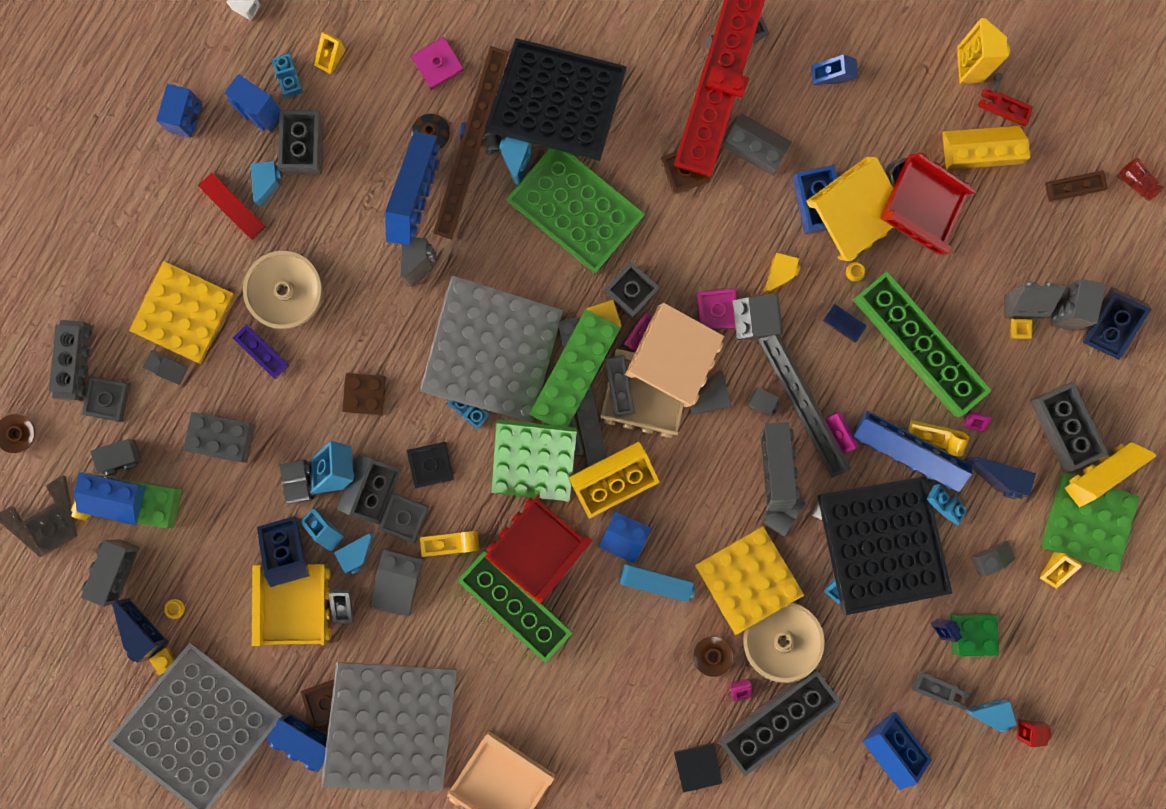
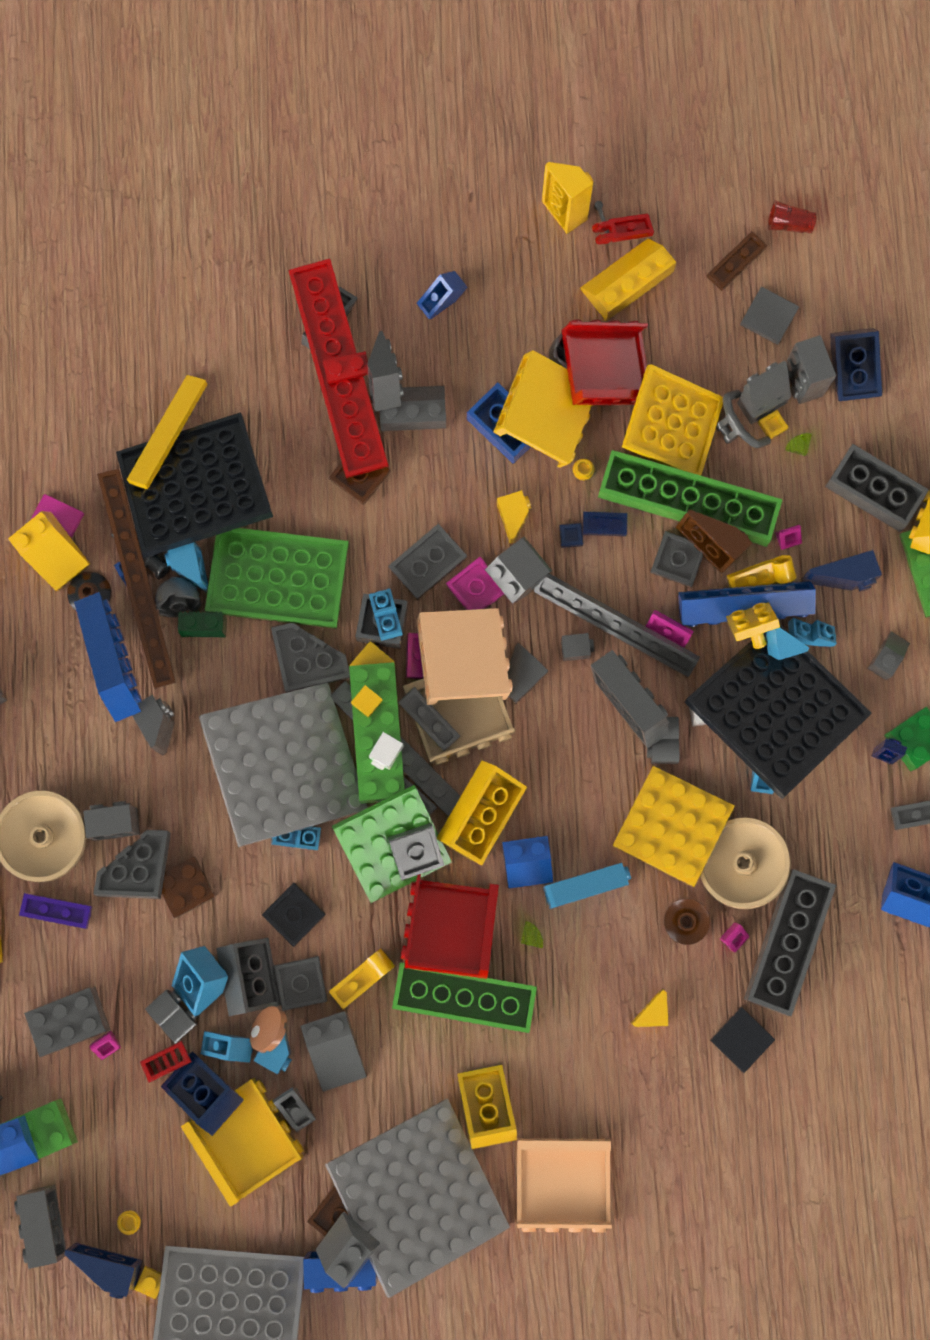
camera: 30 degrees left, 5 degrees down
none -> yellow slope [8,511,90,591]
none -> dark grey brick [83,801,140,841]
none -> dark pink slope [89,1030,121,1060]
none -> dark grey plate [93,830,171,899]
none -> yellow tile [127,375,208,490]
none -> red slope [140,1041,192,1083]
none -> dark grey cylinder [155,576,201,618]
none -> dark green brick [178,611,227,638]
none -> nougat tile [250,1006,287,1053]
none -> dark grey plate [271,623,350,693]
none -> dark grey slope [316,1212,380,1288]
none -> yellow tile [351,685,383,718]
none -> dark grey slope [367,331,404,411]
none -> dark azure slope [369,589,403,641]
none -> white brick [369,732,403,770]
none -> dark grey plate [388,524,467,600]
none -> tile [388,823,444,881]
none -> yellow slope [457,1065,517,1149]
none -> clear neon green tile [521,921,543,949]
none -> dark blue tile [559,523,583,548]
none -> yellow plate [622,364,723,476]
none -> yellow slope [631,989,669,1027]
none -> dark grey tile [650,531,703,588]
none -> reddish brown slope [676,510,752,574]
none -> dark grey piece [716,389,771,448]
none -> yellow plate [726,602,780,649]
none -> dark grey tile [740,287,799,345]
none -> dark azure slope [765,627,809,660]
none -> clear neon green tile [784,433,812,456]

